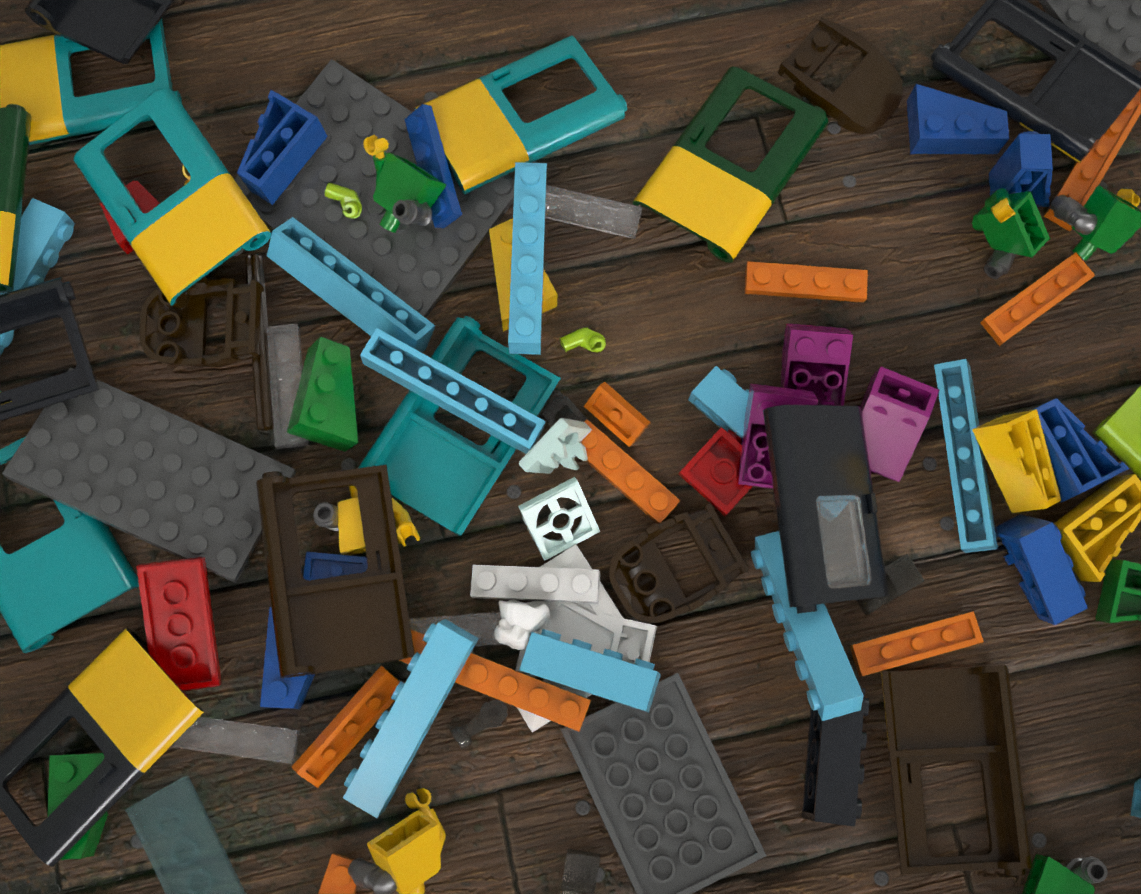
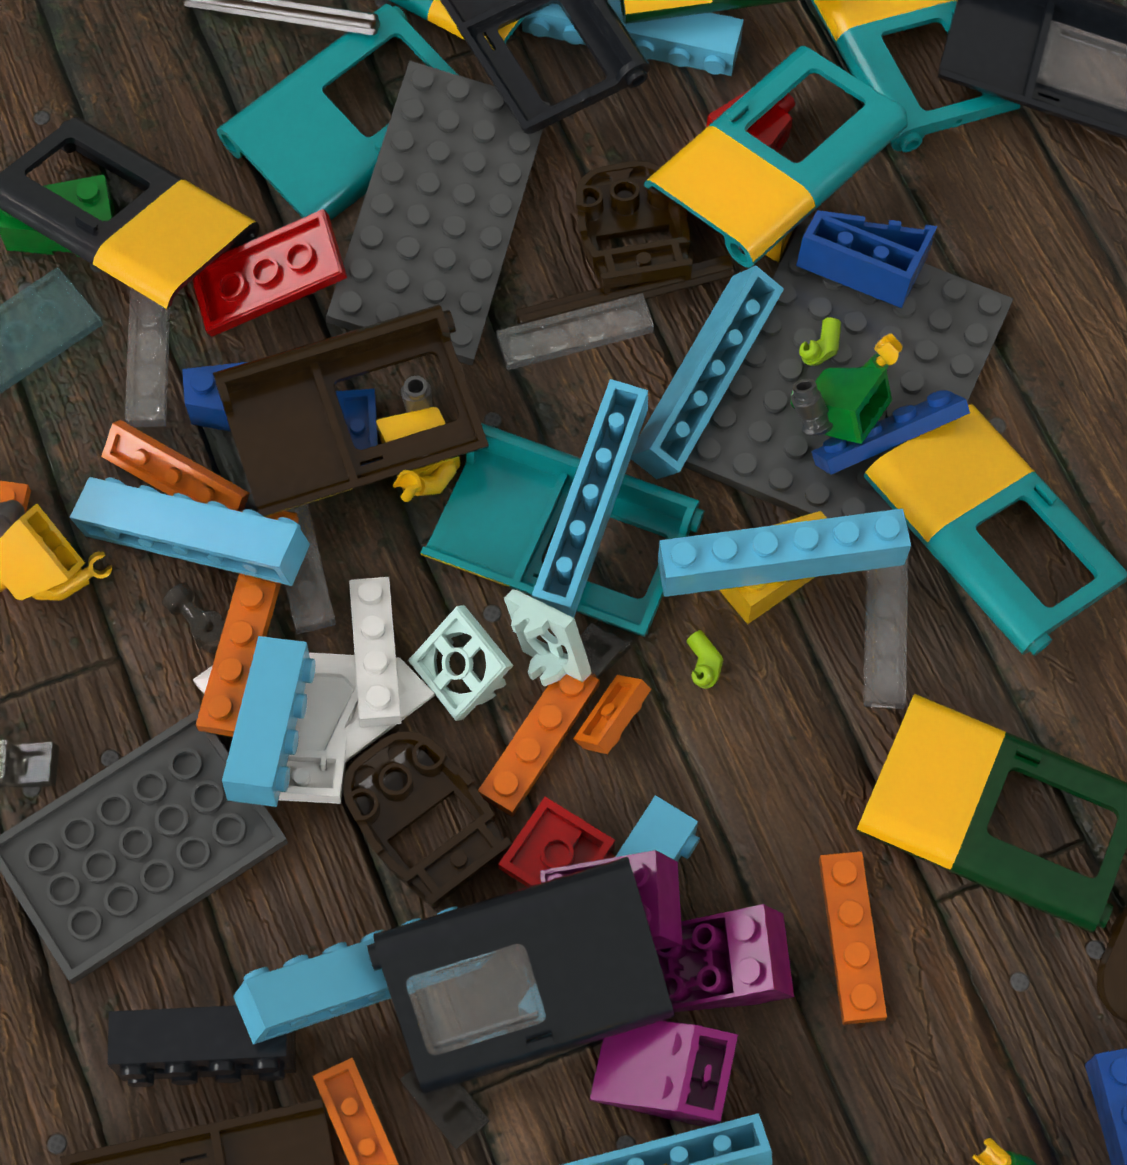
camera: 85 degrees right, 10 degrees down
green wedge [287,337,358,452] -> none
white hair [494,599,550,650] -> none

